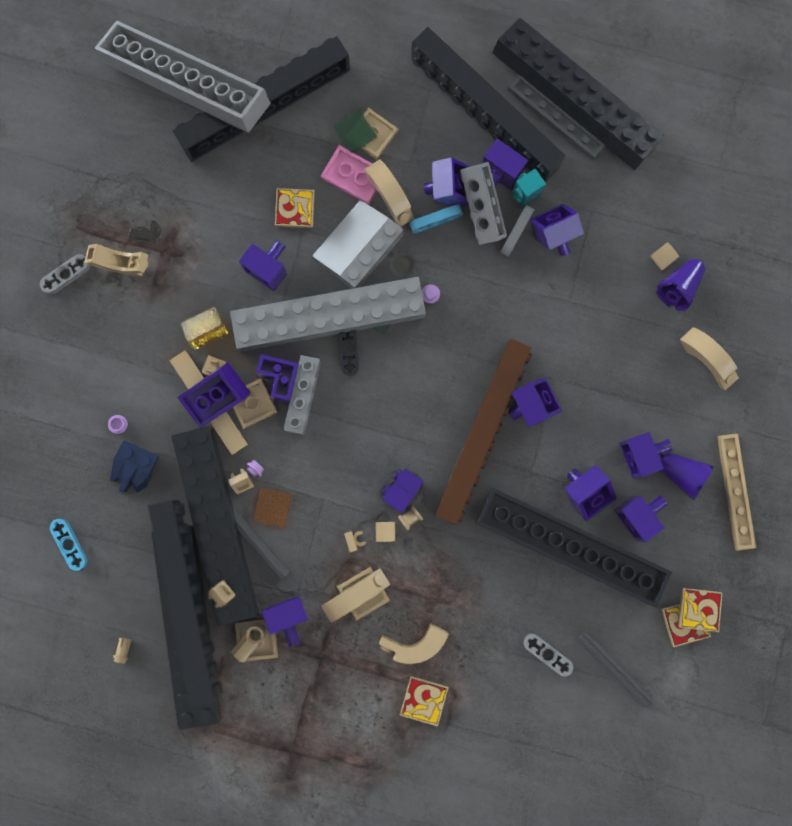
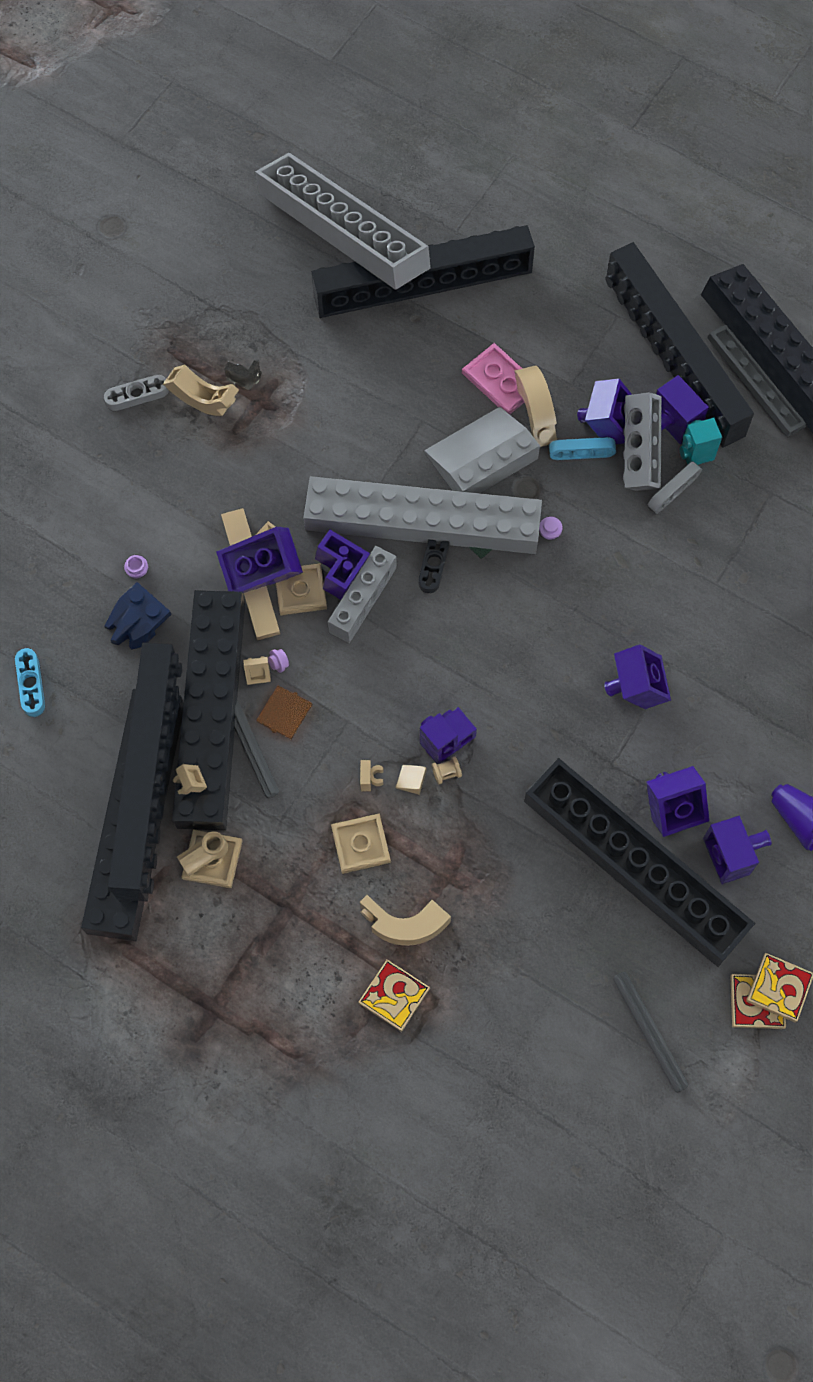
camera: 20 degrees right, 15 degrees down
tan pin [113,637,132,664] -> none
clear yellow brick [181,307,228,350] -> none
dark purple brick [238,240,287,292] -> none
dark purple brick [261,596,308,647] -> none
tile [275,188,315,228] -> none
tan arch [321,568,391,623] -> none
clear green piece [334,110,377,153] -> none
tan tile [347,108,399,160] -> none
reddish brown brick [434,339,532,525] -> none
light grey beam [523,633,573,677] -> none
dark purple brick [529,204,584,256] -> none
dark purple brick [619,432,673,478] -> none

